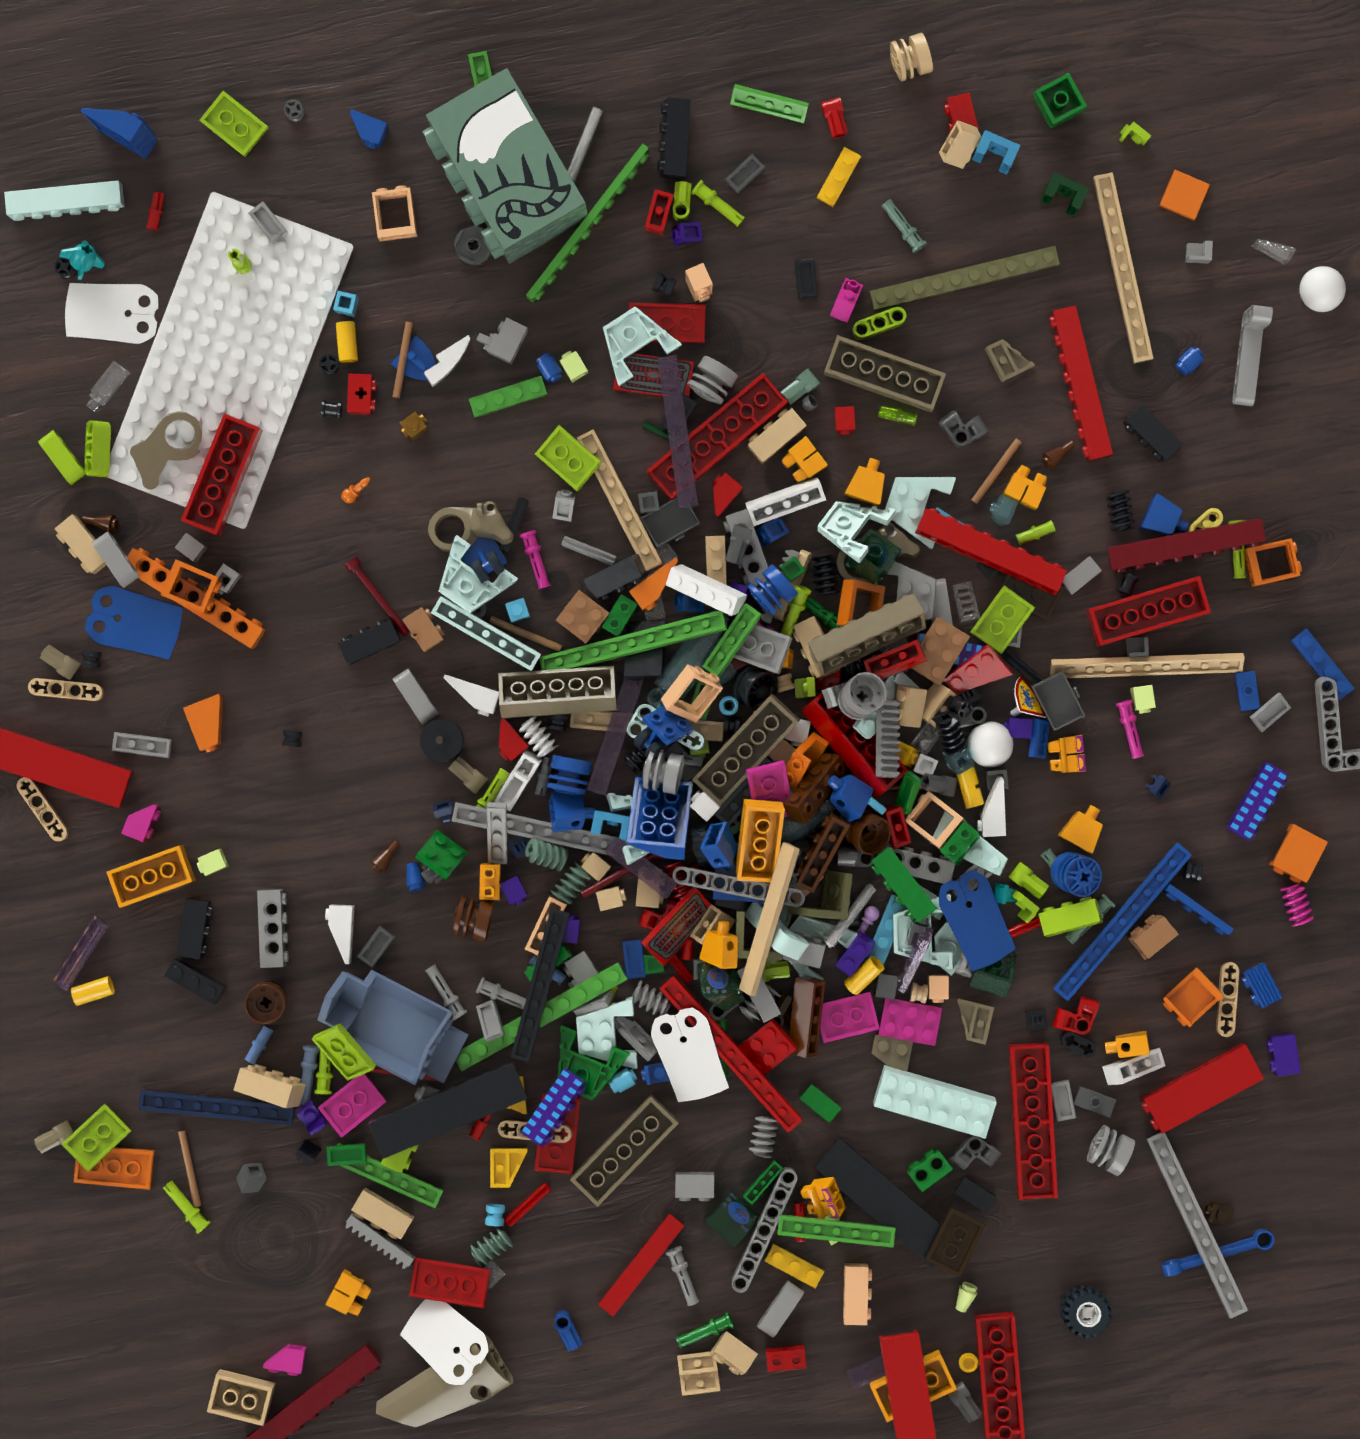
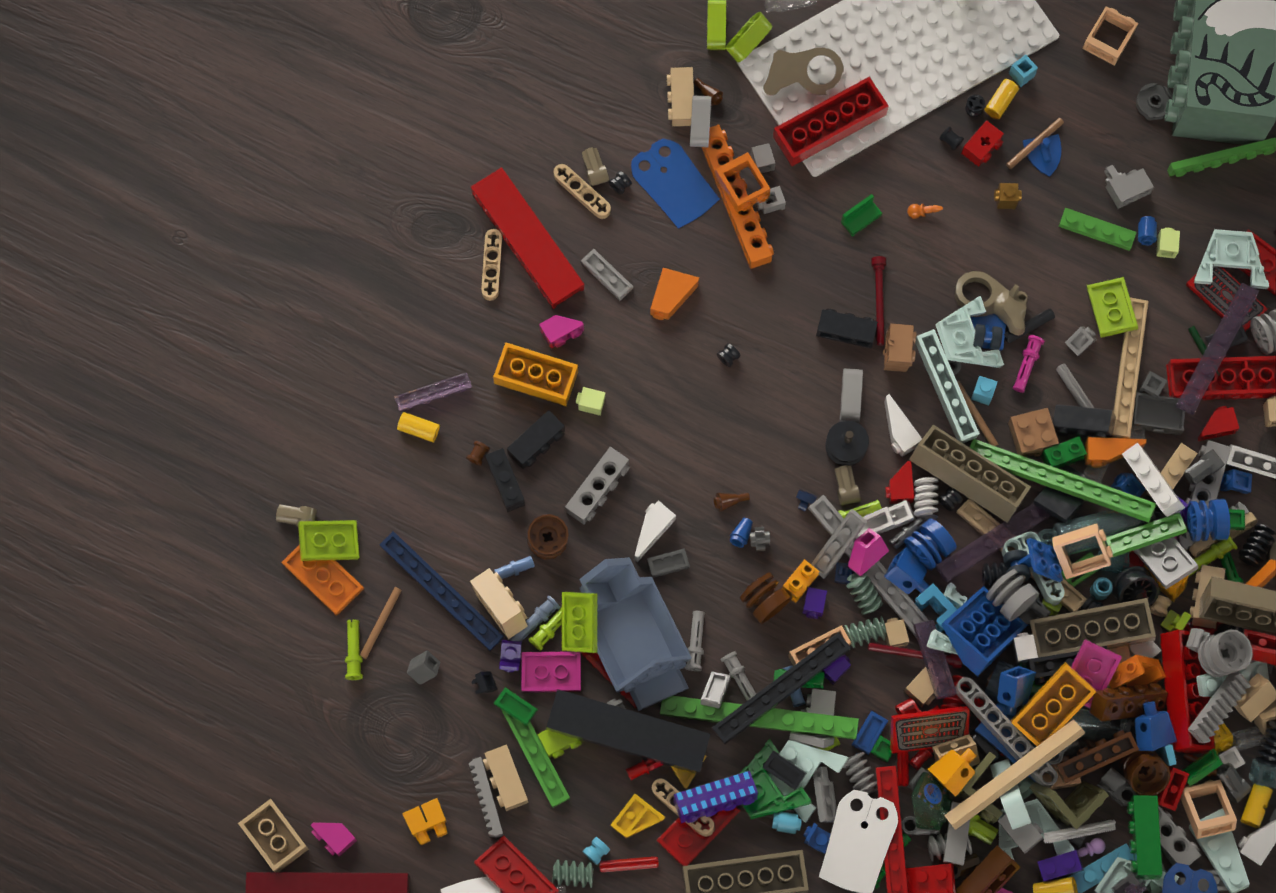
camera: 30 degrees right, 15 degrees down
green plate [415,830,468,880] -> none
white slope [424,335,470,387] -> none
tan brick [596,886,627,911] -> none
green brick [940,821,981,866] -> none
none -> reddish brown bush [466,441,490,466]
none -> black tile [762,751,807,790]
none -> green panel [841,194,882,237]
none -> dark pink slope [848,528,889,576]

